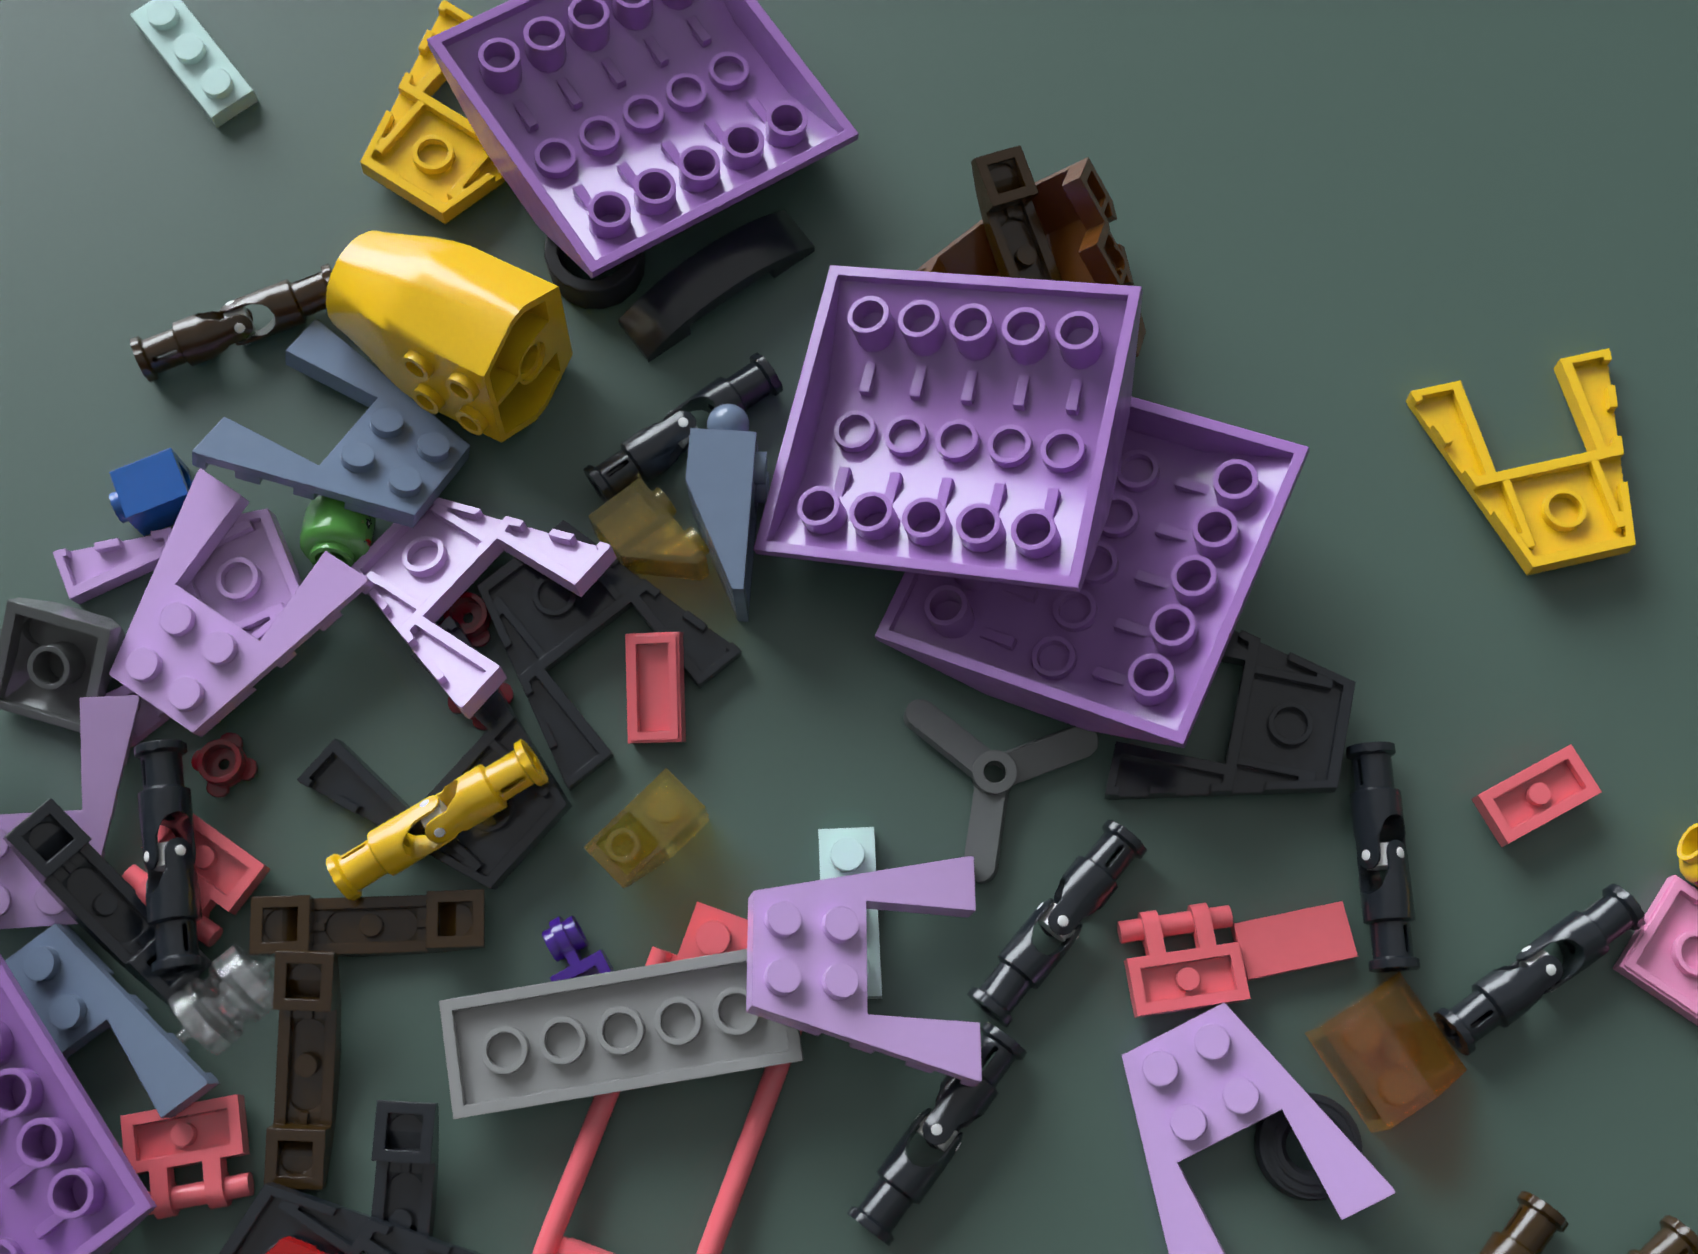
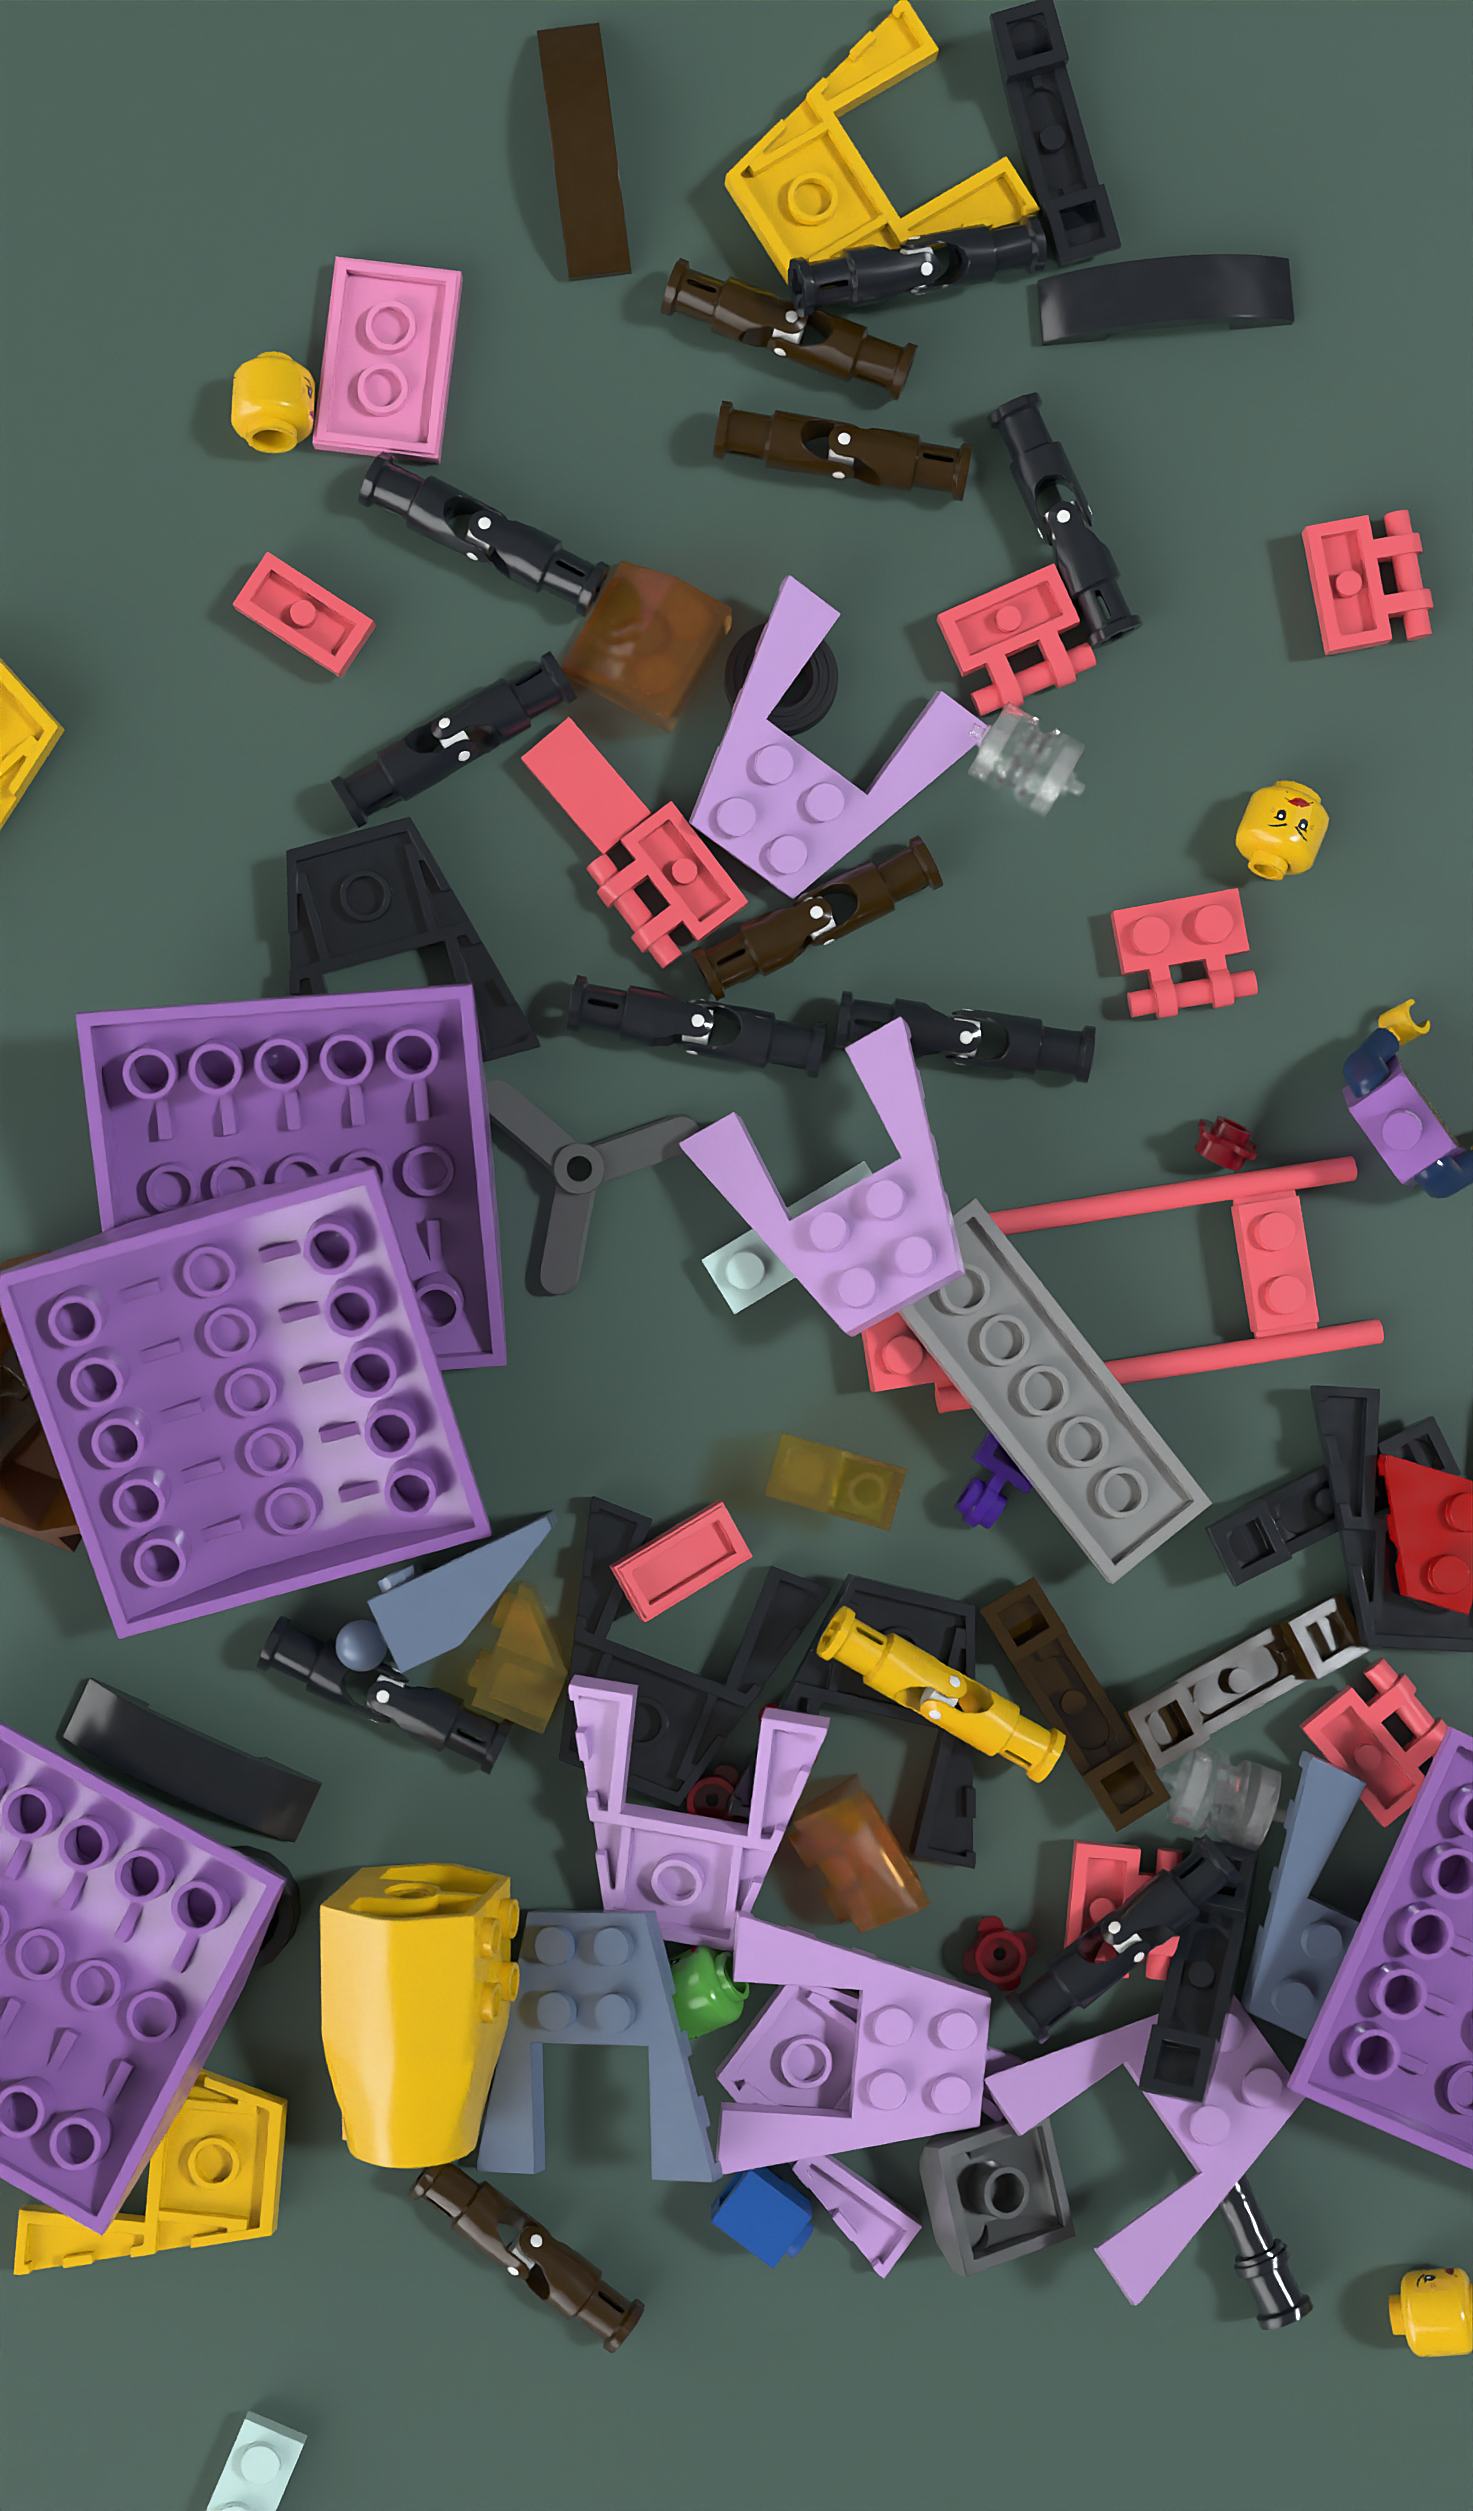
camera: 120 degrees left, 15 degrees up
none -> dark brown piece [691,835,943,1001]
none -> clear orange slope [788,1774,931,1933]

